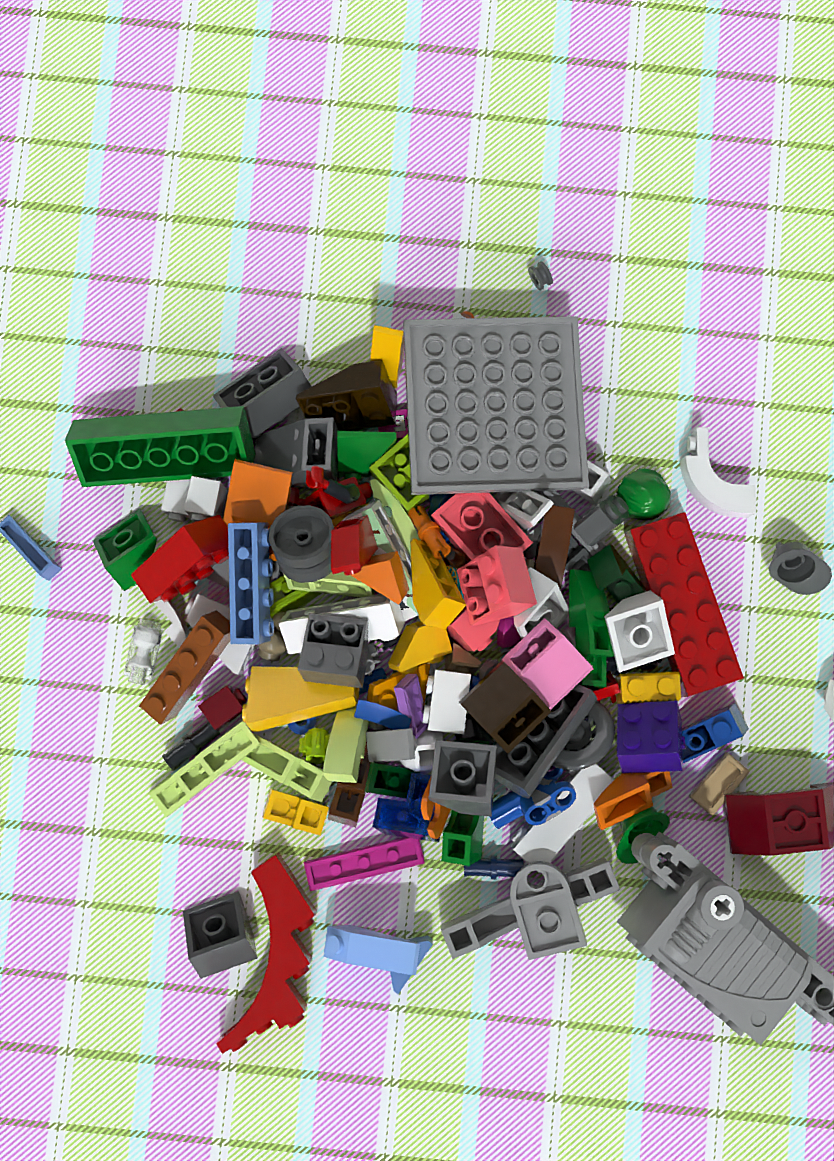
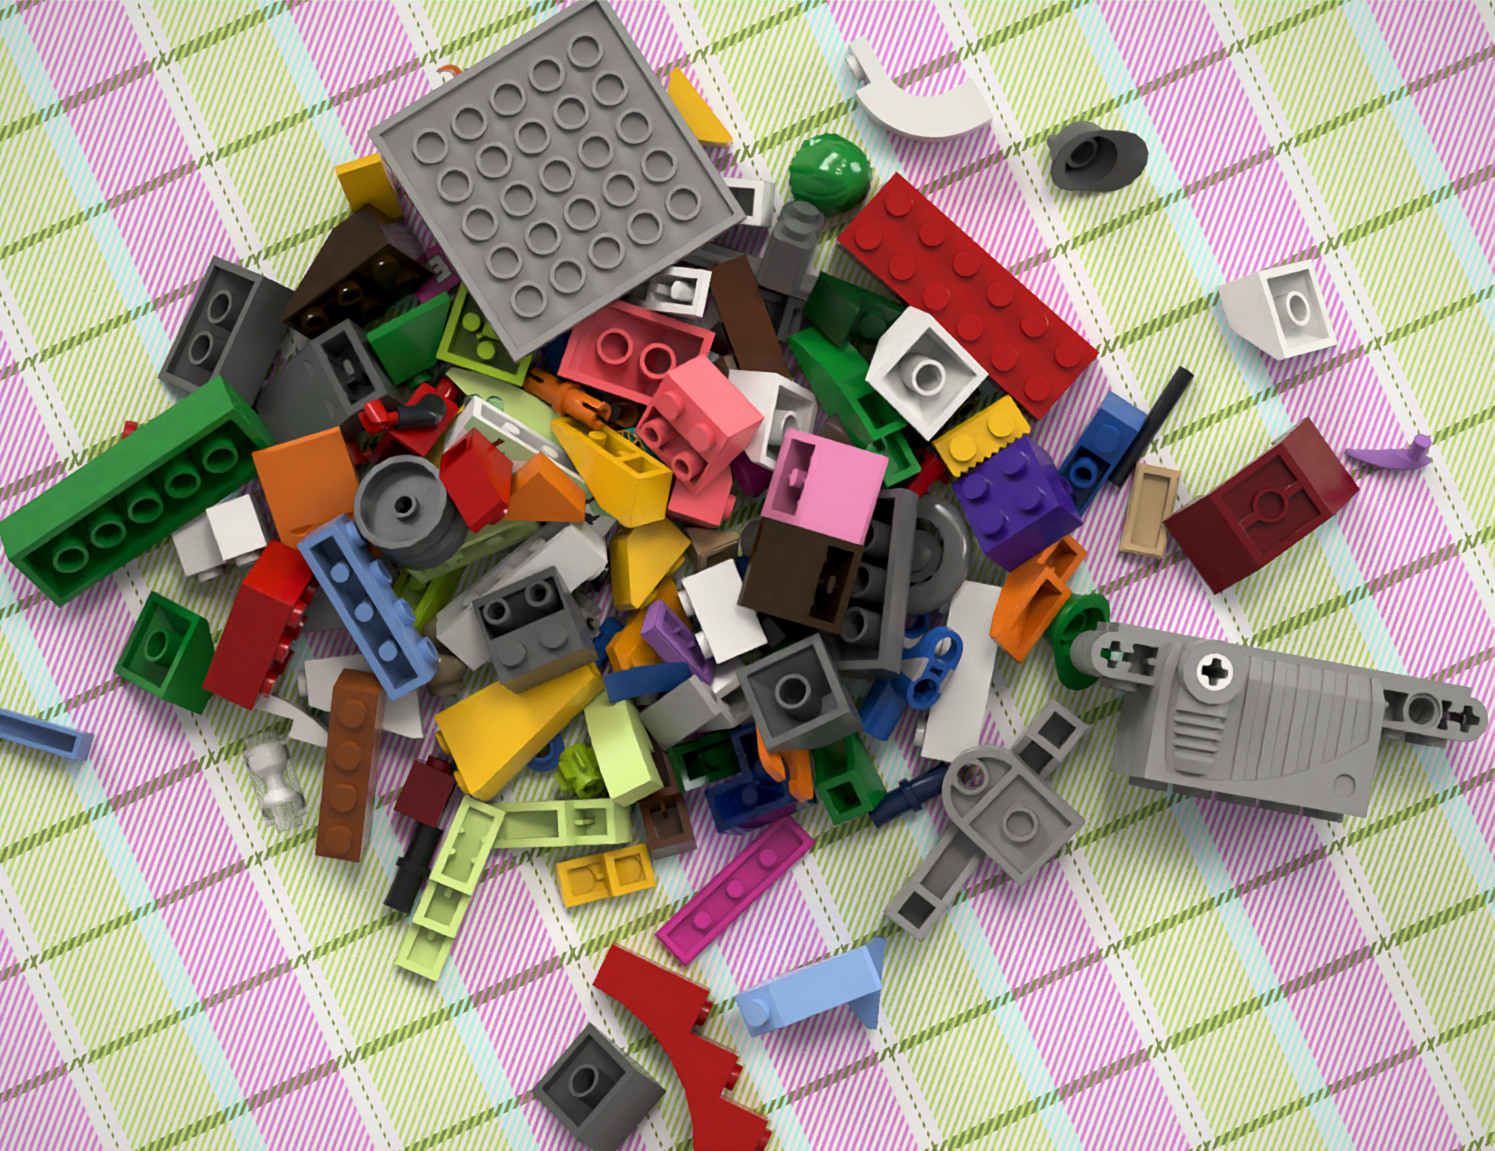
camera: 30 degrees left, 5 degrees up
none -> yellow slope [668,67,733,149]
none -> black bar [1107,366,1194,488]

